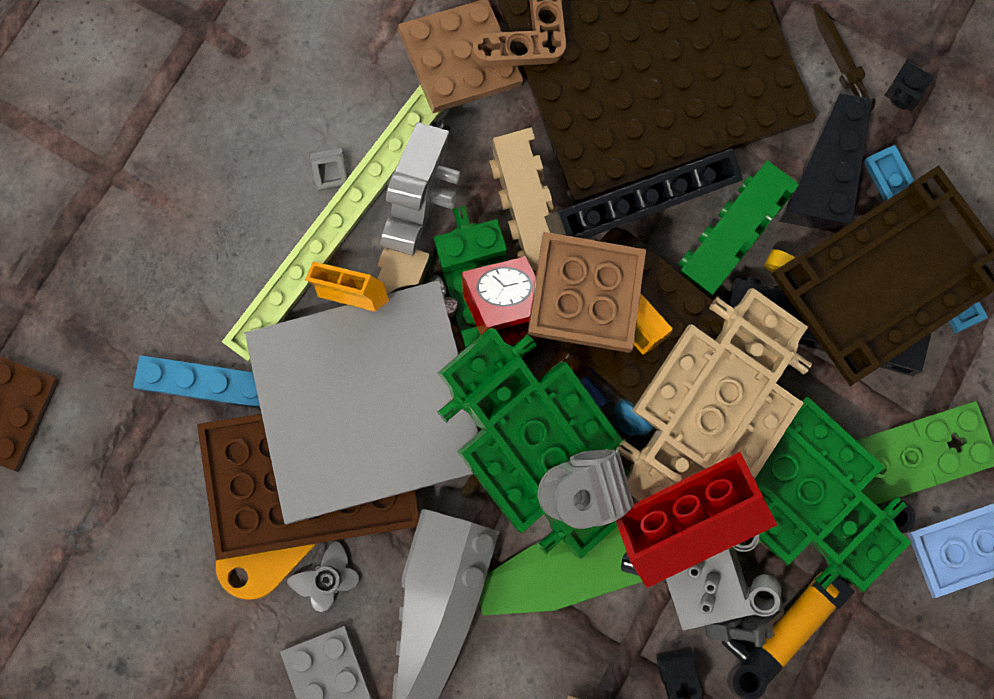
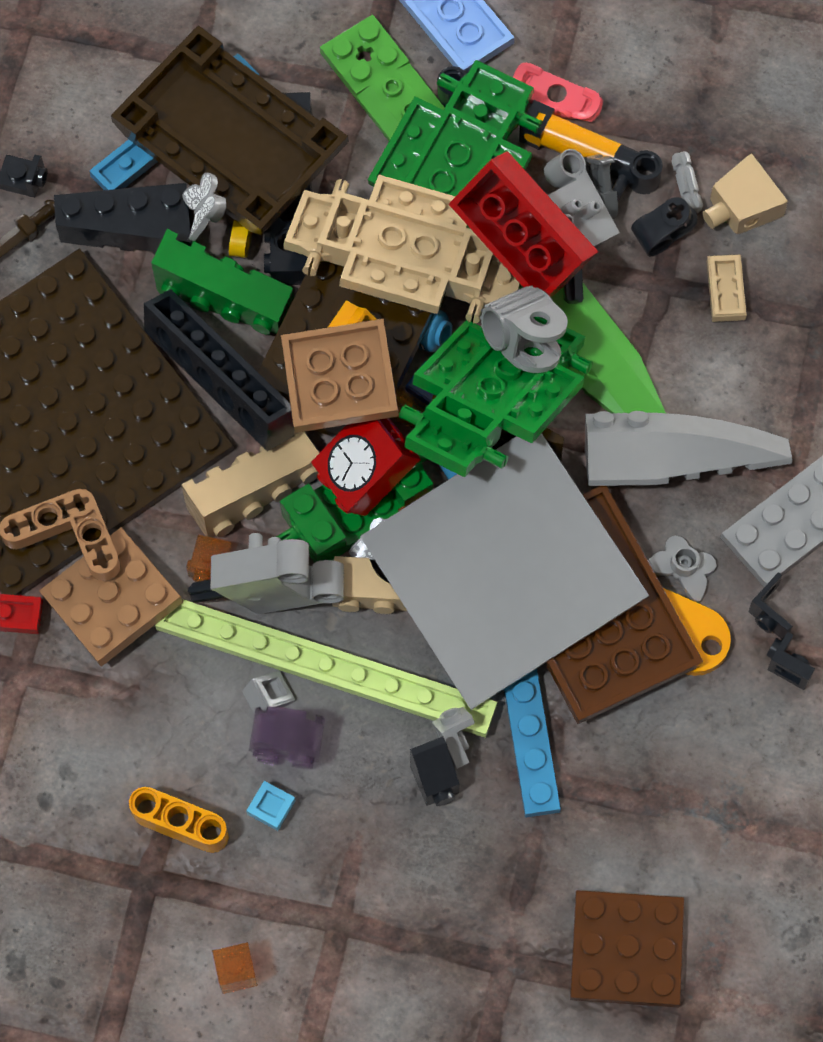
camera: 105 degrees left, 10 degrees down
light orange piece [305,261,389,312] -> none
none -> light orange beam [129,787,229,853]
none -> light grey animal [182,173,226,241]
none -> clear orange bracket [186,535,232,582]
none -> clear orange brick [212,942,258,994]
none -> medium azure plate [246,781,296,831]
none -> clear purple brick [249,707,325,770]
none -> black slope [410,736,460,806]
none -> light grey bracket [432,707,475,769]
none -> coral piece [513,62,603,122]
none -> black bracket [748,572,793,640]
none -> black bracket [766,632,815,690]

